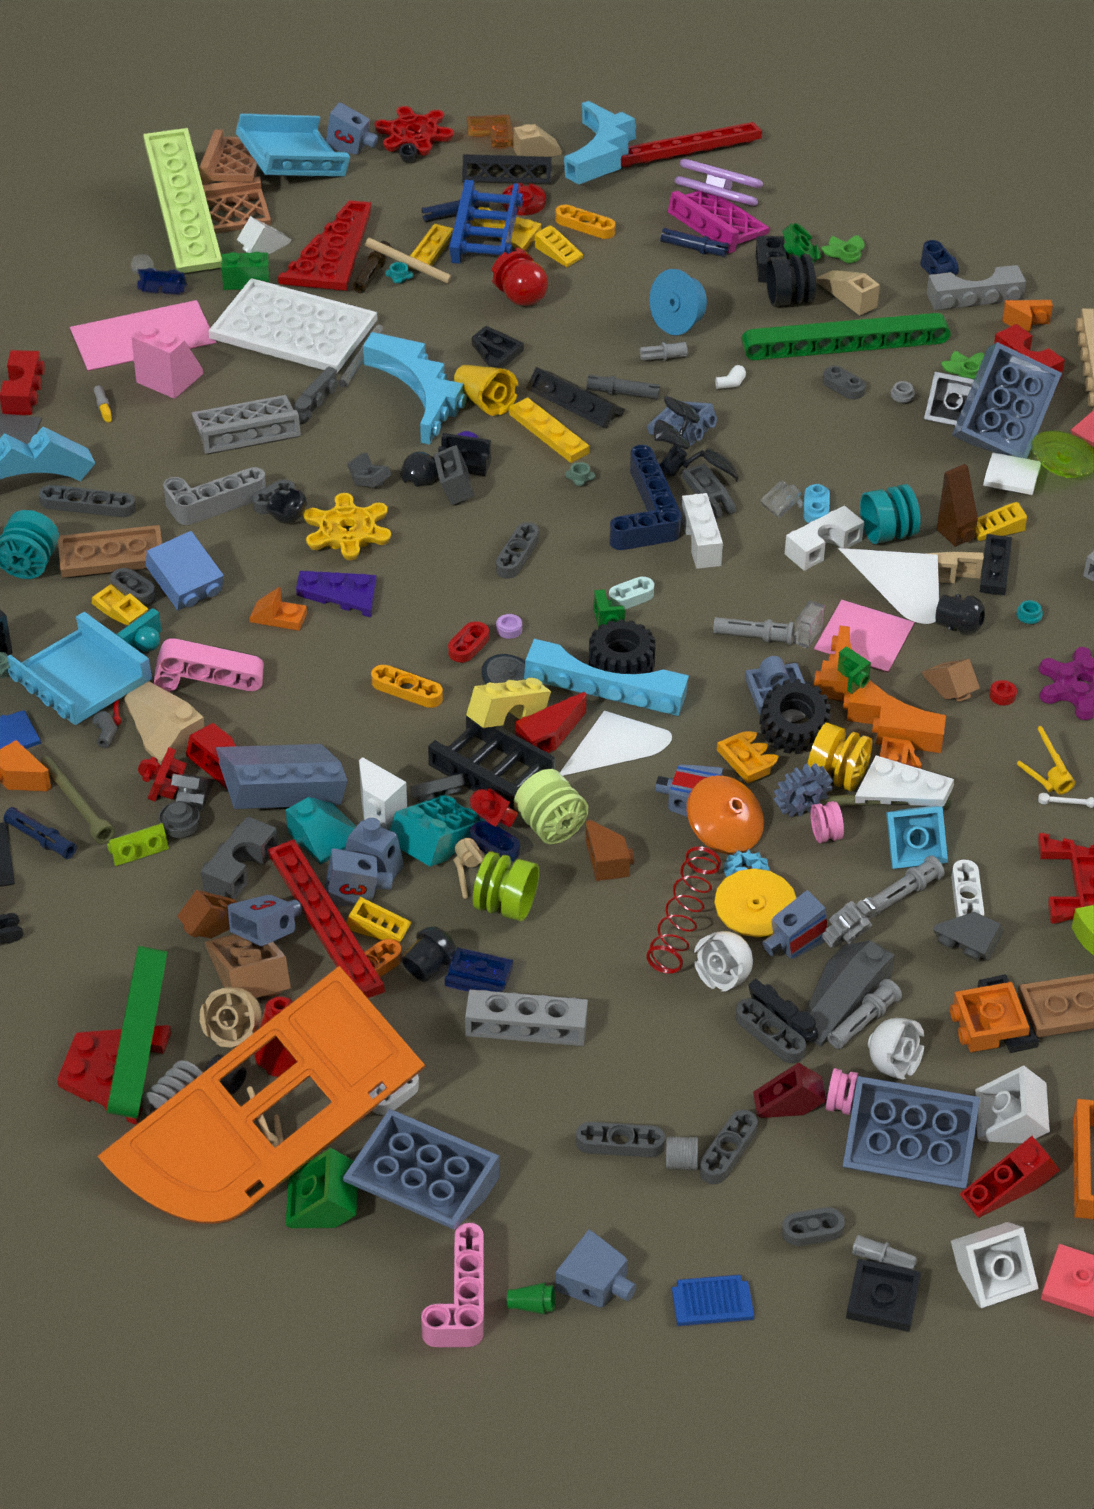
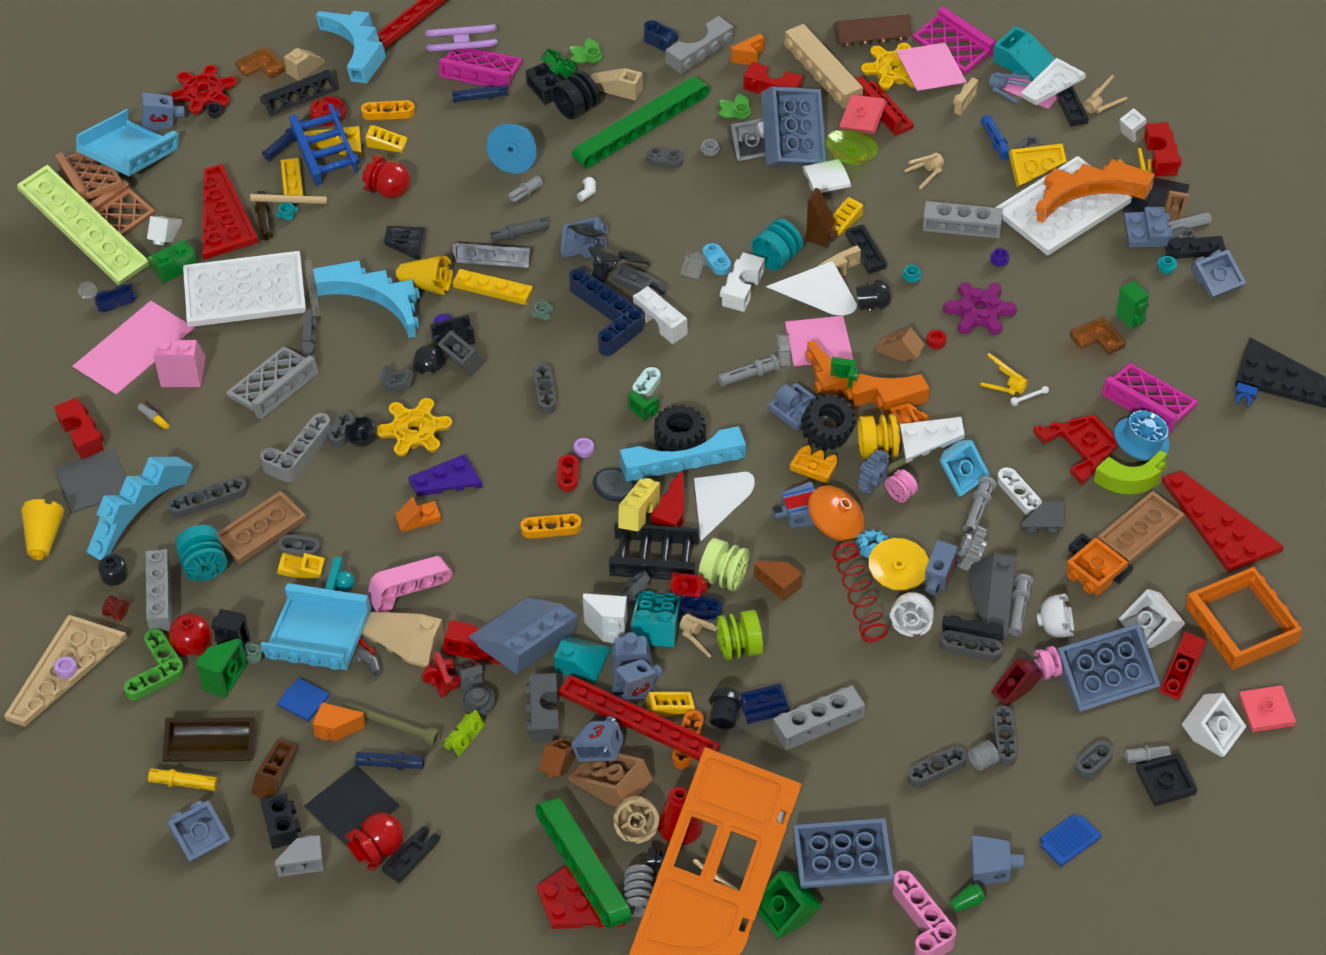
camera: 30 degrees left, 5 degrees up
medium blue brick [145,531,224,610] -> none

